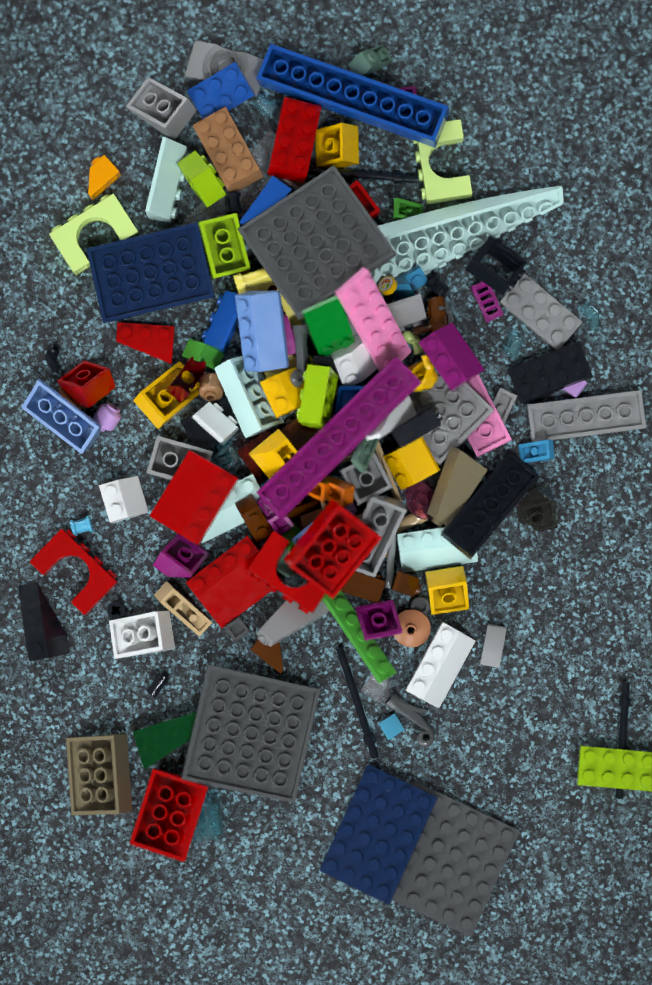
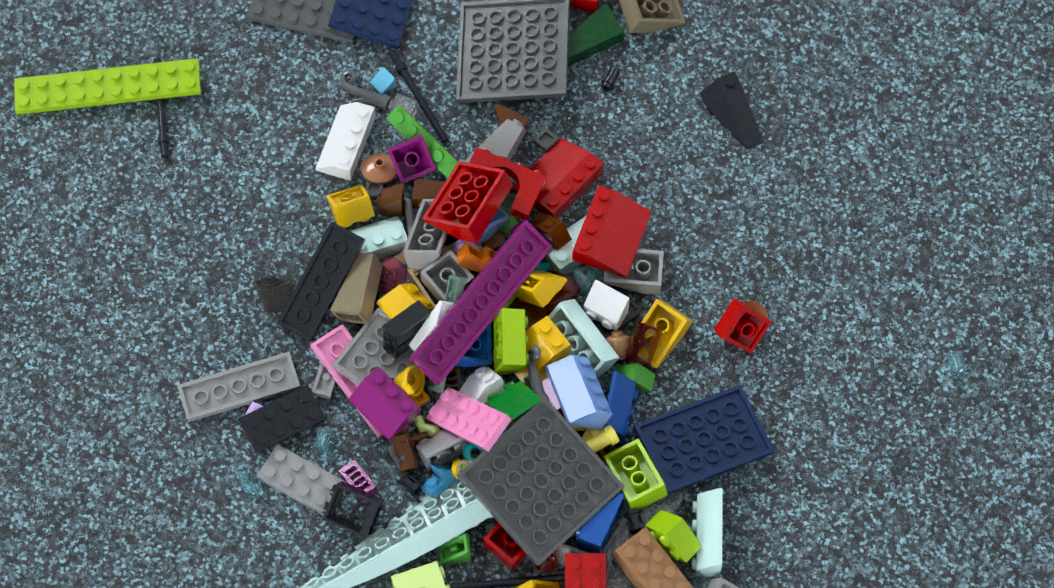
camera: 165 degrees right, 20 degrees down
medium blue slope [21,379,101,454] -> none
red arch [29,529,119,615] -> none
black arm [45,344,61,373] -> none
yellowish green arch [49,193,139,275] -> none
medium azure bush [70,515,93,536] -> none
light orange slope [88,155,121,200] -> none
lavender head [93,402,121,432] -> none
white slope [99,476,149,523] -> none
black bush [107,602,126,619] -> none
white slope [109,611,175,659] -> none
red wing [116,322,175,365] -> none
magenta slope [153,533,210,577] -> none
tan slope [154,581,212,637] -> none
black plate [312,355,333,368] -> none
light grey slope [480,624,507,668] -> none
dark azure slope [519,440,555,463] -> none

